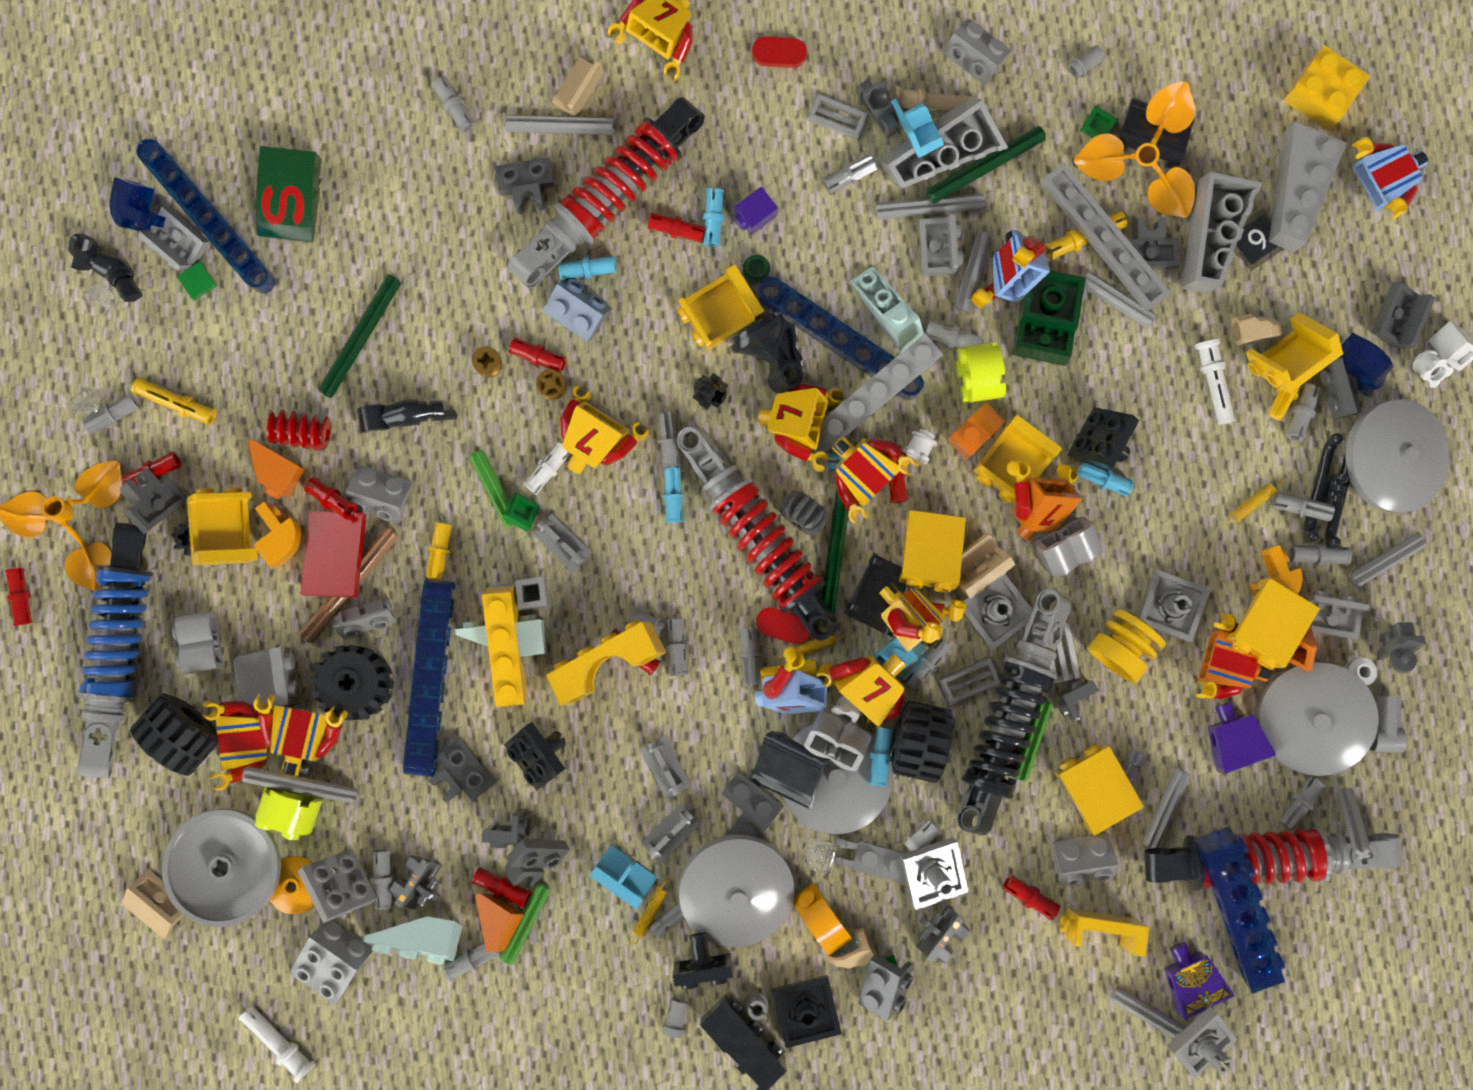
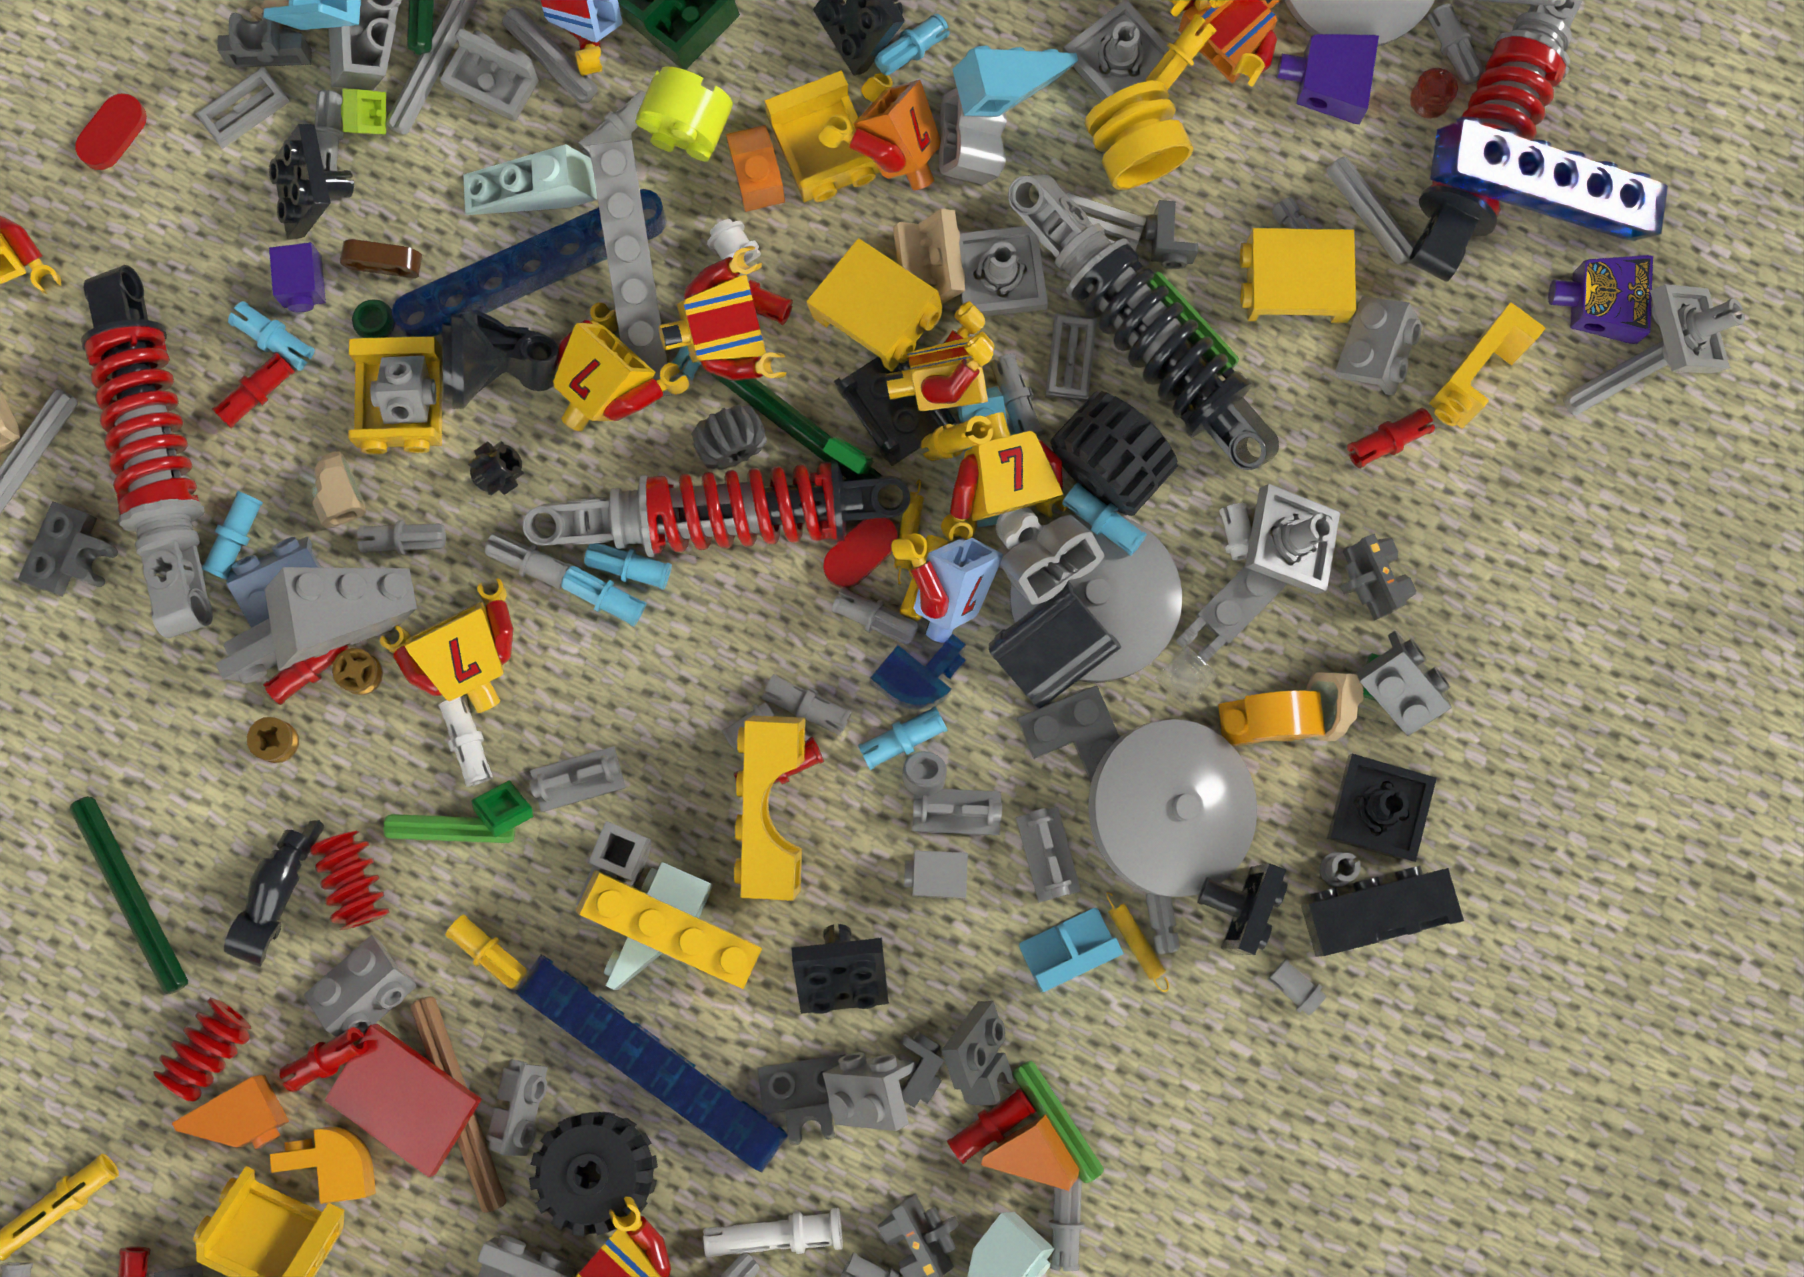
camera: 60 degrees left, 5 degrees down
none -> light grey bracket [215,619,277,684]
none -> light grey wedge [264,567,417,671]
none -> black plate [269,124,354,239]
none -> red piece [310,831,390,930]
none -> tan rock [311,451,366,528]
none -> reddish brown beam [340,239,422,278]
none -> lime bracket [341,89,386,135]
none -> light grey axle [357,520,446,555]
none -> light grey brick [370,356,437,424]
none -> medium azure axle [584,543,672,590]
none -> white pin [703,1208,843,1258]
none -> green tile [822,437,875,474]
none -> light grey bracket [823,1052,916,1131]
none -> medium azure pin [858,706,948,770]
none -> clear blue brick [870,634,966,710]
none -> light grey tile [902,751,947,796]
none -> light grey brick [904,851,968,899]
none -> yellow pin [920,415,993,461]
none -> medium azure slope [952,46,1078,117]
none -> yellow axle [1145,14,1216,91]
none -> clear red wheel [1410,68,1458,119]

